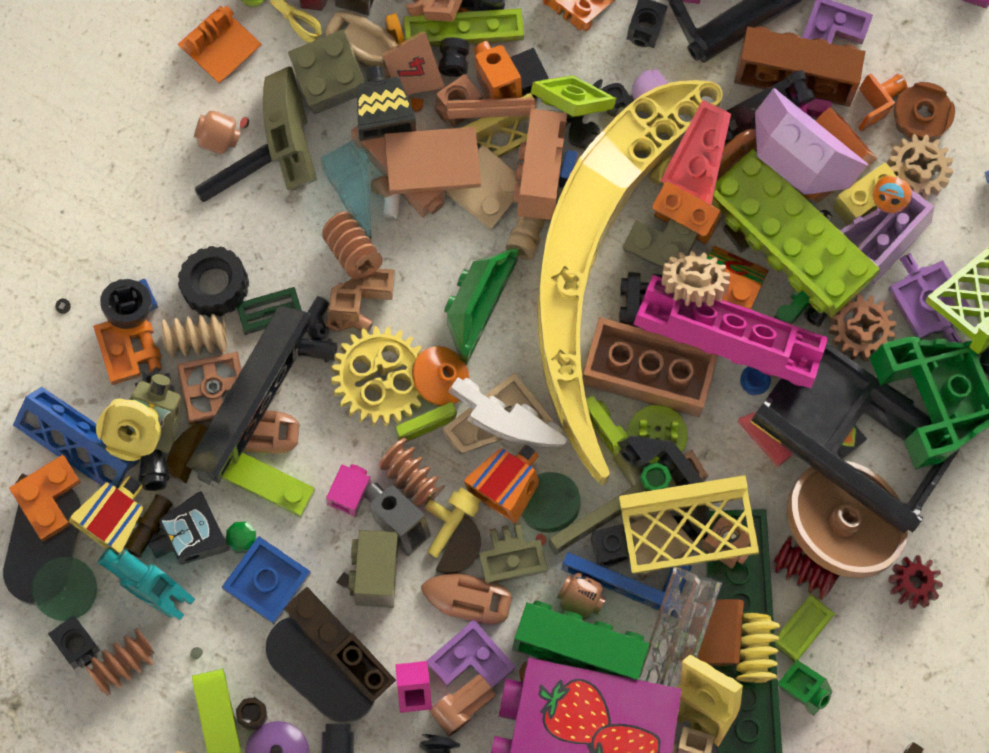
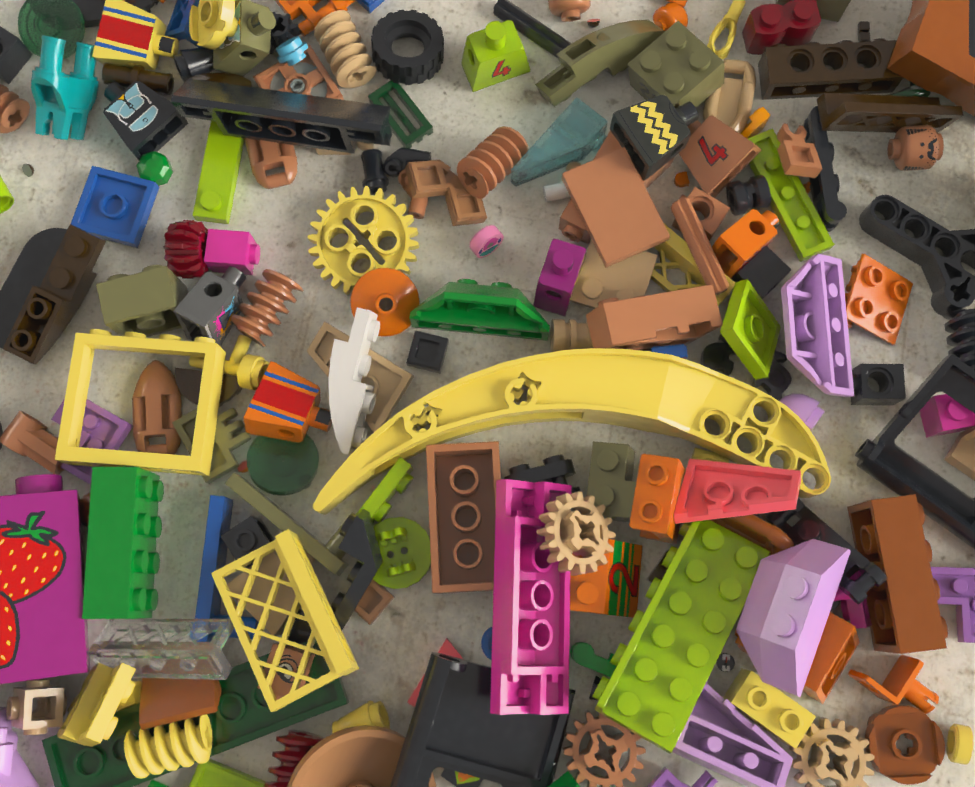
camera: 80 degrees right, 5 degrees up
lime tile [395,402,457,443] -> none
dark pink brick [395,661,432,713] -> none
nougat head [557,573,606,620] -> none
green tile [639,462,672,492] -> none
orange piece [872,176,912,213] -> none
none -> light yellow window [55,329,226,476]
none -> dark red gear [163,220,209,279]
none -> medium azure plate [276,36,308,66]
none -> light yellow cone [332,700,390,733]
none -> black tile [406,331,449,374]
none -> lime torso [461,20,530,92]
none -> bright pink tile [469,225,504,258]
none -> magenta torso [533,238,586,317]
none -> orange piece [653,2,688,31]
none -> lavender wedge [781,254,854,397]
none -> light yellow tile [946,724,973,765]

